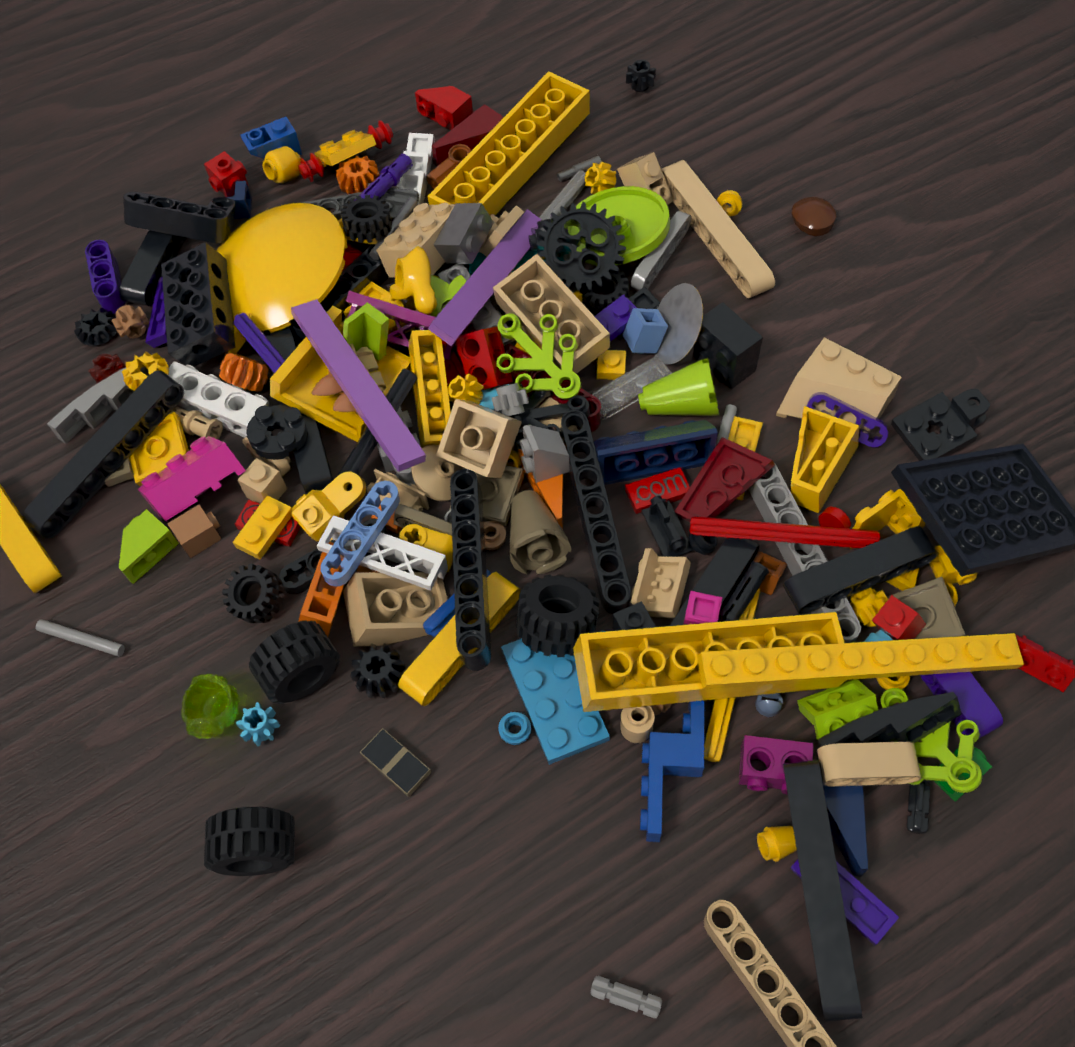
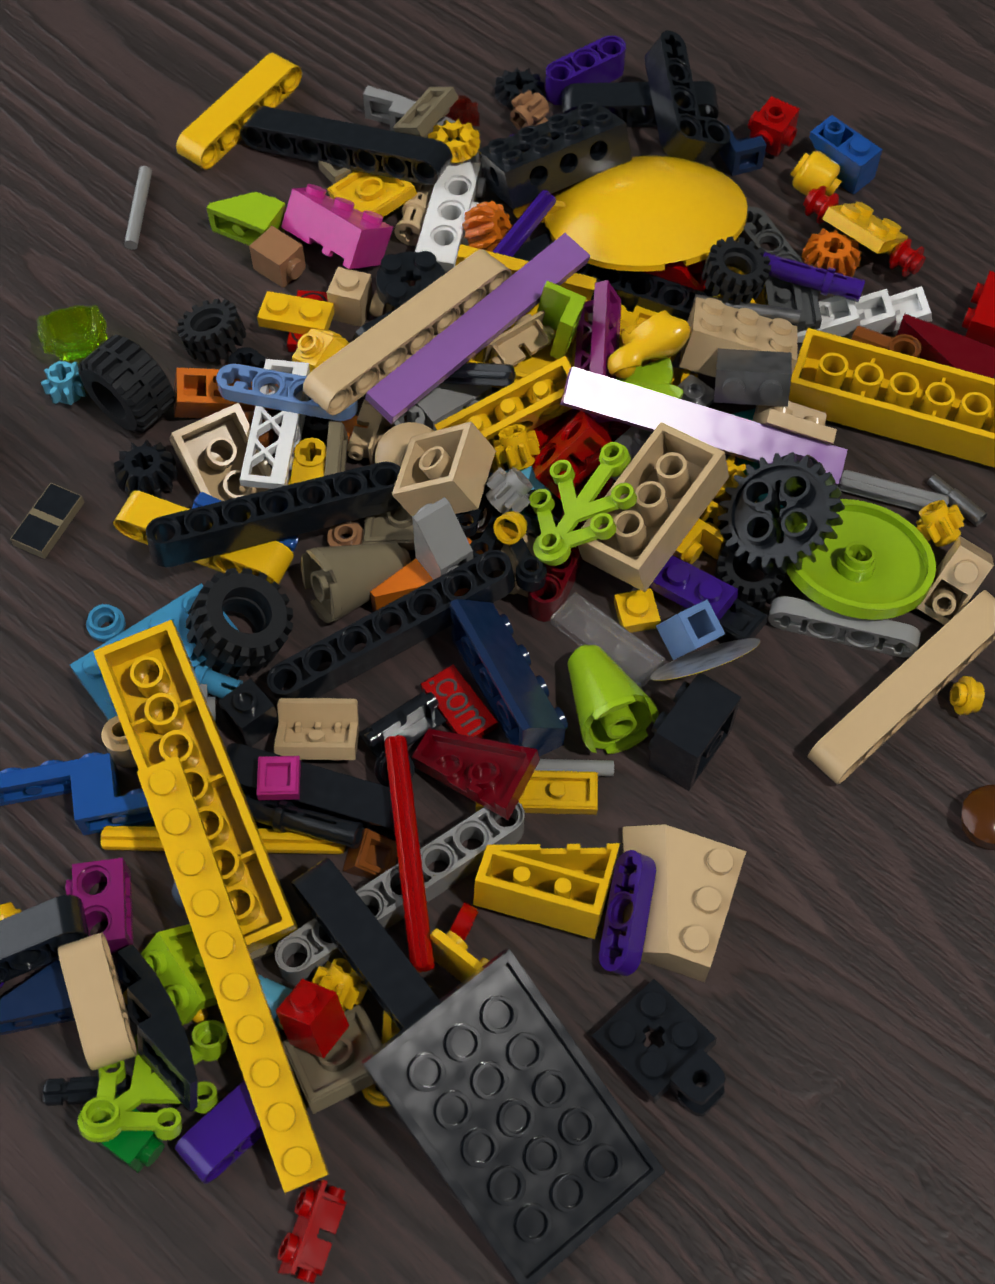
camera: 70 degrees right, 0 degrees up
none -> tan beam [303,249,512,415]
none -> dark tan plate [393,87,459,137]
none -> yellow hinge [493,511,527,545]

